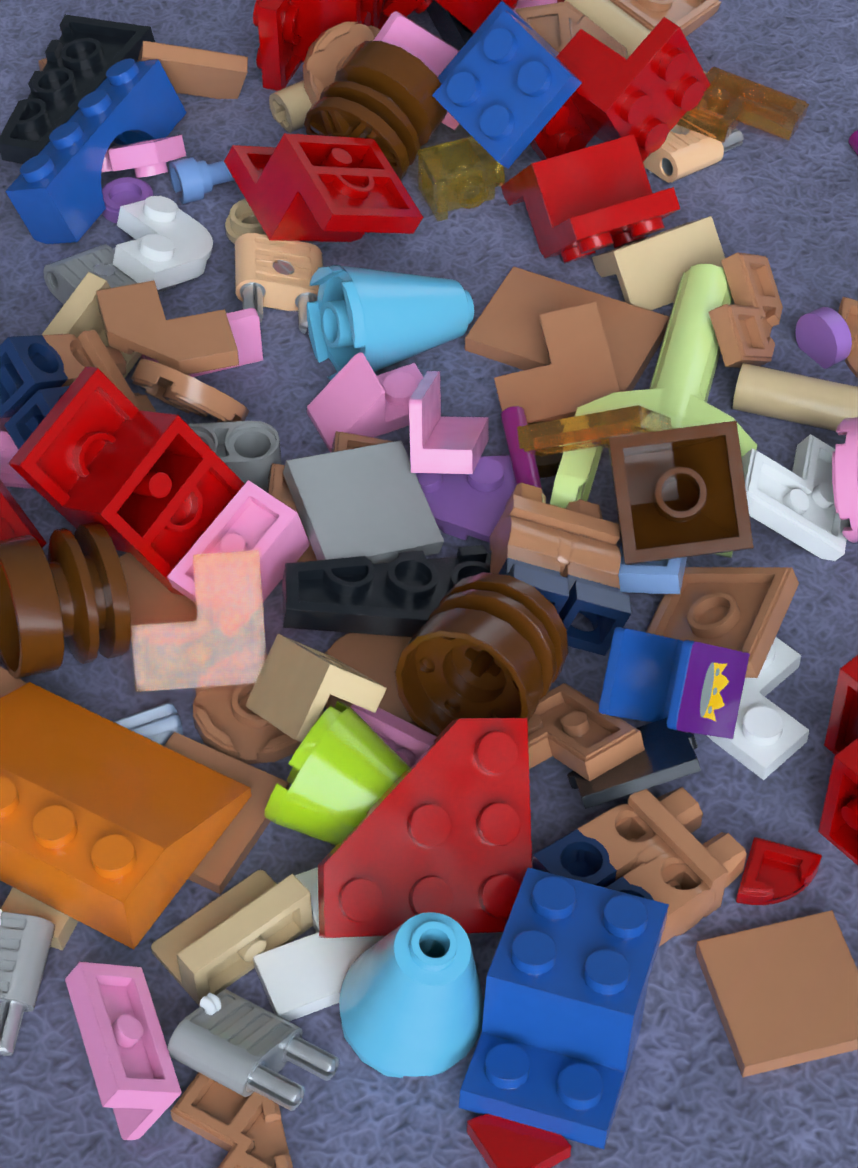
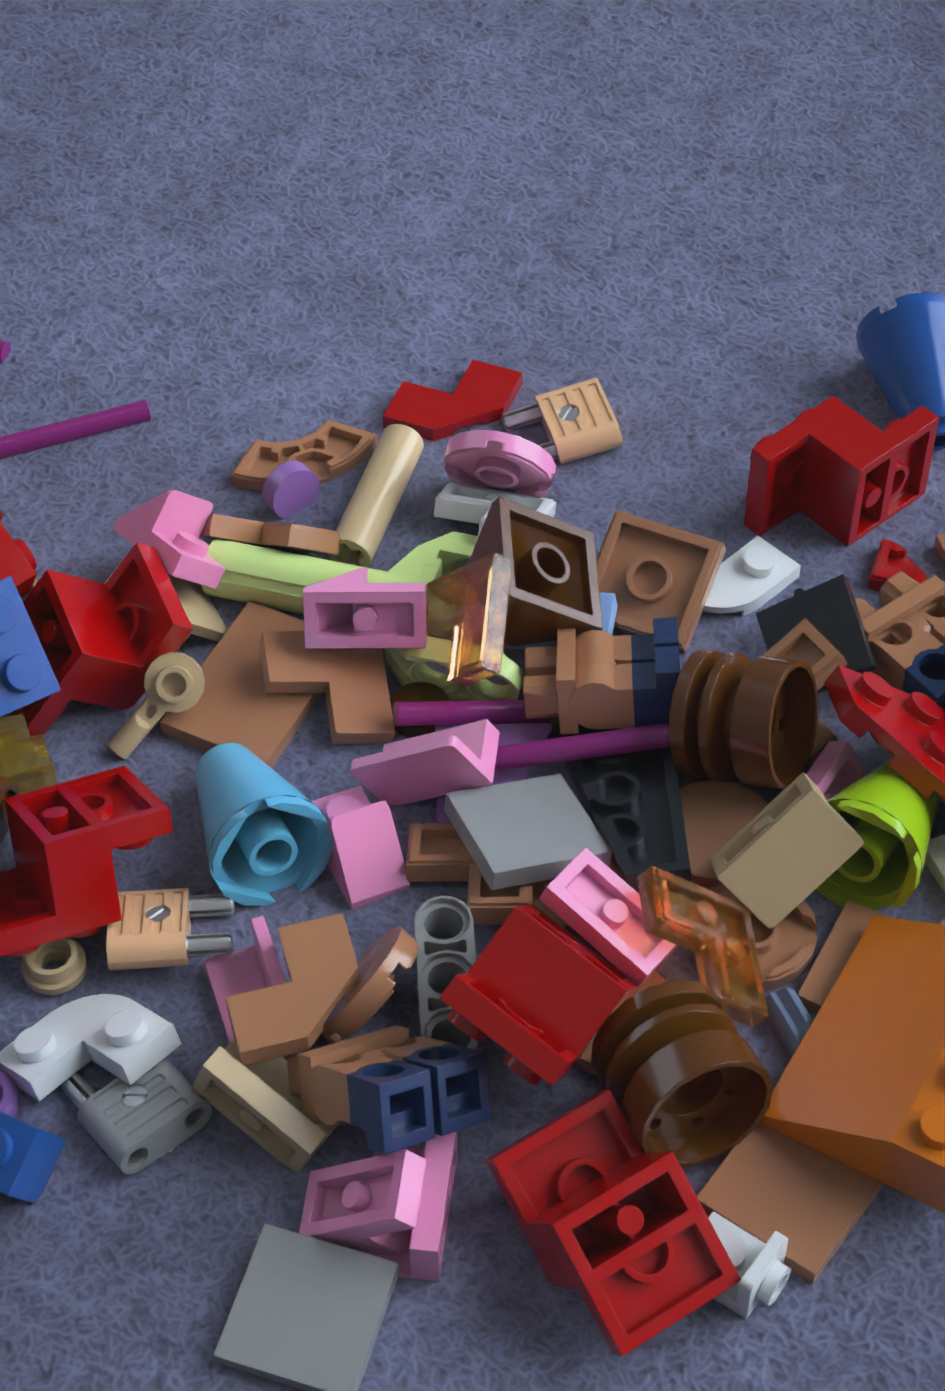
camera: 90 degrees left, 0 degrees up
piece [599,627,750,739] -> none
none -> tan plate [108,652,205,759]
none -> bright pink slope [113,490,226,589]
none -> bright pink slope [303,568,427,649]
none -> magenta bar [494,723,670,772]

